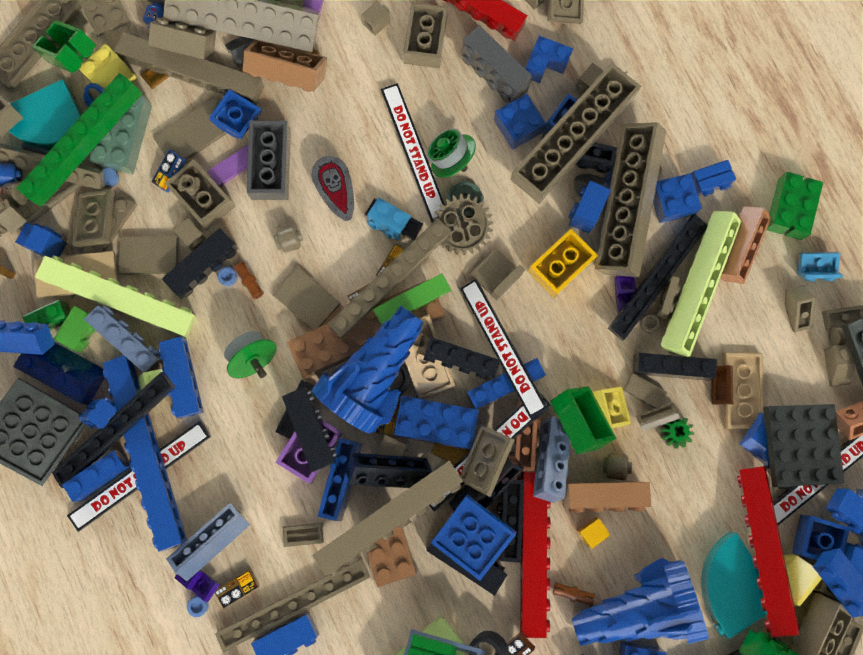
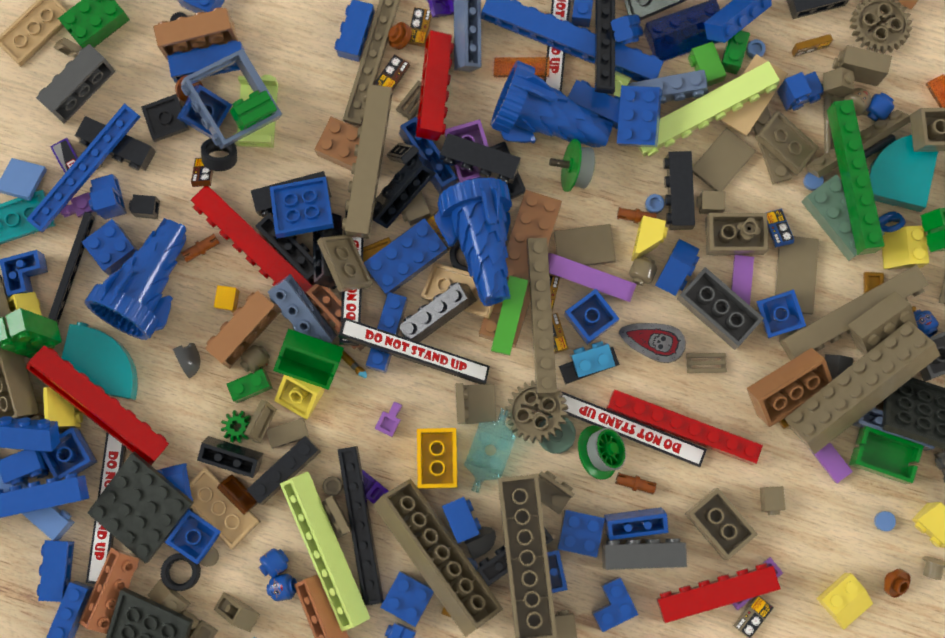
camera: 140 degrees right, 0 degrees up
none -> black tyre [161,553,201,591]
none -> blue slope [165,510,221,565]
none -> dark grey brick [173,343,201,379]
none -> black brick [197,436,264,478]
none -> dark tan tile [200,547,219,567]
none -> green brick [227,369,273,404]
none -> blue head [259,548,289,578]
none -> blue head [266,574,297,602]
none -> pearl gold piece [334,344,367,378]
none -> tile [374,54,410,91]
none -> medium lavender plate [374,401,402,437]
none -> black tile [386,143,419,164]
none -> dark orange plate [388,22,412,50]
none -> red brick [416,30,454,141]
none -> clear light blue plate [464,408,516,493]
none -> blue cone [490,60,613,147]
none -> clear orange tile [493,57,550,77]
none -> dark tan bracket [538,471,574,514]
none -> medium lavender beam [548,253,637,302]
none -> blue brick [564,289,619,345]
none -> blue brick [604,507,669,540]
none -> red brick [606,389,763,465]
none -> dark orange pin [615,472,657,495]
none -> blue brick [617,86,662,148]
none -> light yellow slope [631,216,668,261]
none -> blue brick [655,239,700,296]
none -> dark tan tile [686,353,727,373]
none -> medium blue tile [746,39,766,59]

